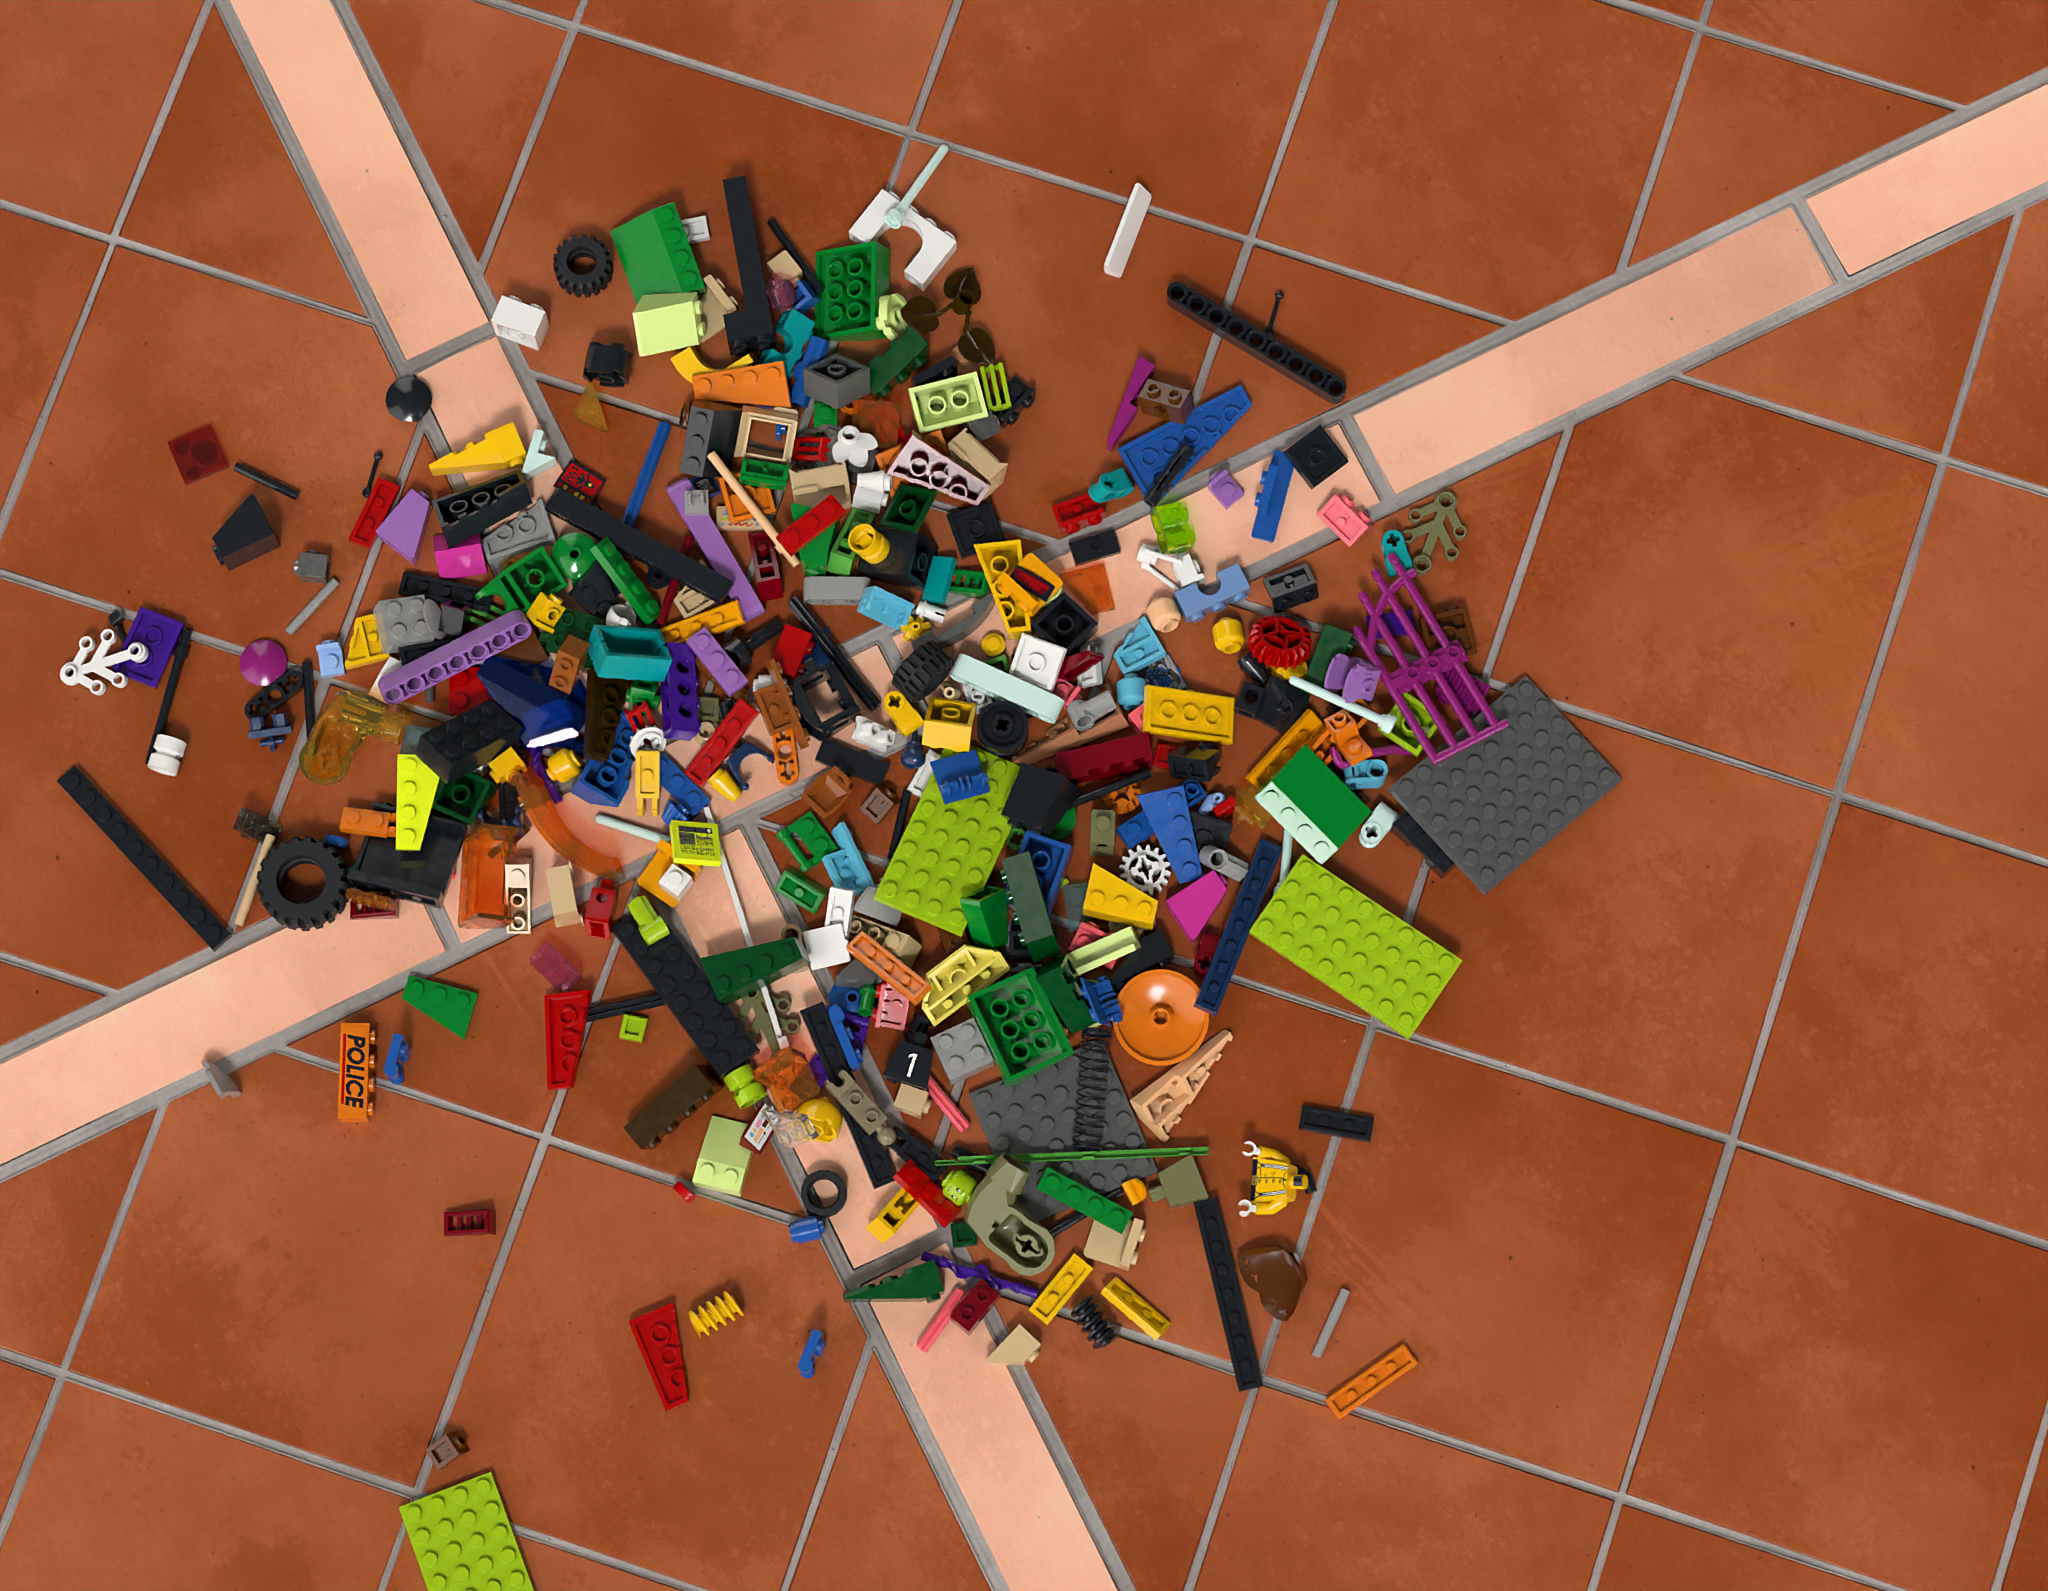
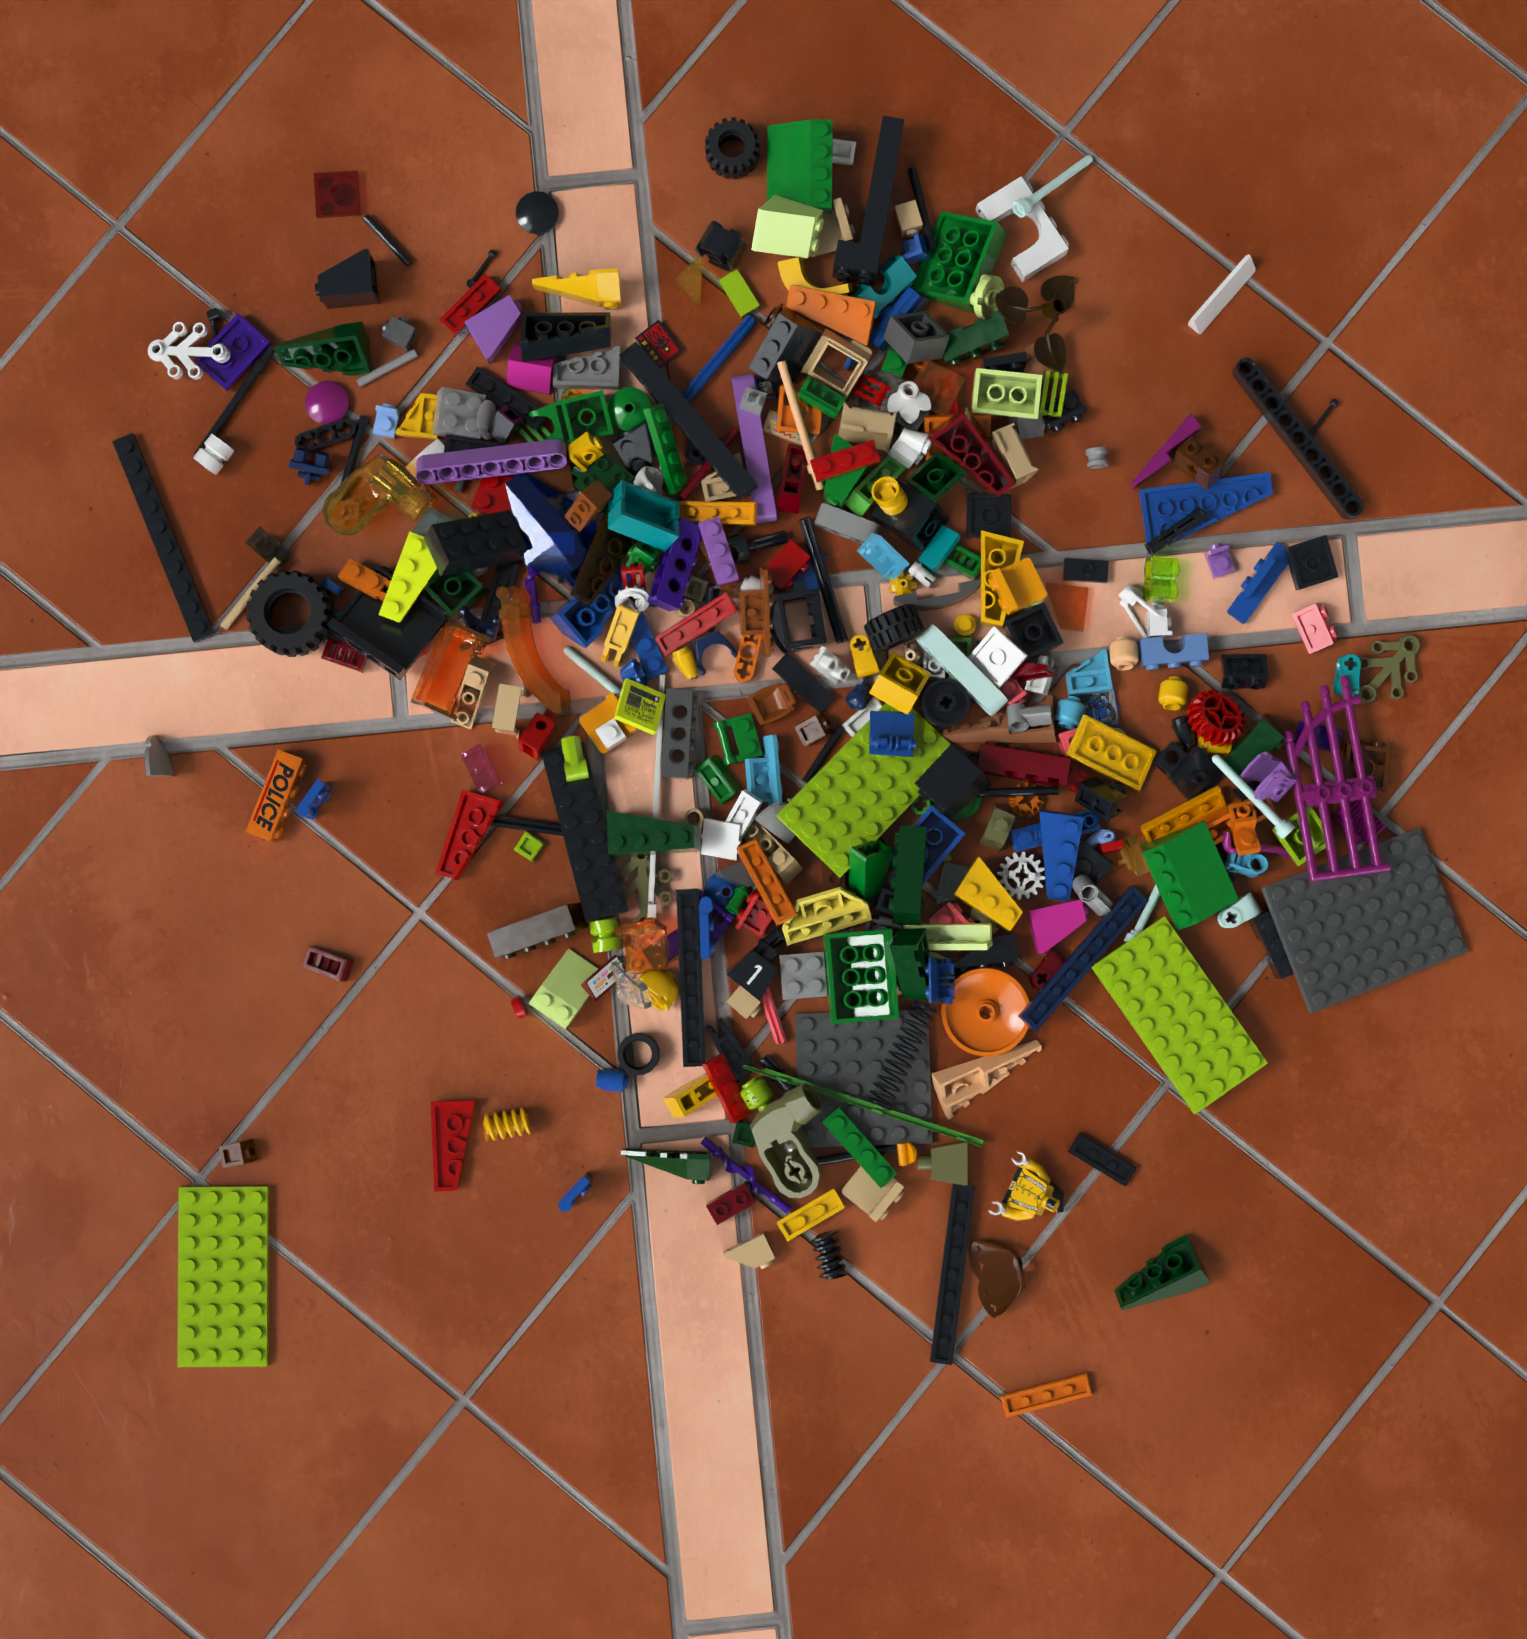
camera: 20 degrees right, 10 degrees up
clear orange tile [345,888,399,912] -> none
green wing [402,975,479,1041] -> none
yellow brick [488,747,527,784] -> none
white brick [491,295,550,351] -> none
light aqua slope [522,429,557,480] -> none
yellow head [546,748,583,783] -> none
clear pink head [765,276,797,312] -> none
dark tan plate [825,1070,896,1146] -> none
coral axle [917,1288,967,1353] -> none
sticker [1010,565,1055,602] -> none
red bracket [1052,493,1106,534] -> none
teal piece [1088,468,1135,503] -> none
yellow plate [1101,1277,1171,1341] -> none
light grey bar [1312,1288,1350,1358] -> none
none -> dark green wedge [275,322,371,376]
none -> dark grey brick [661,688,697,780]
none -> lime tile [719,269,760,319]
none -> light grey wheel [1085,447,1109,469]
none -> dark green wedge [1114,1234,1210,1310]

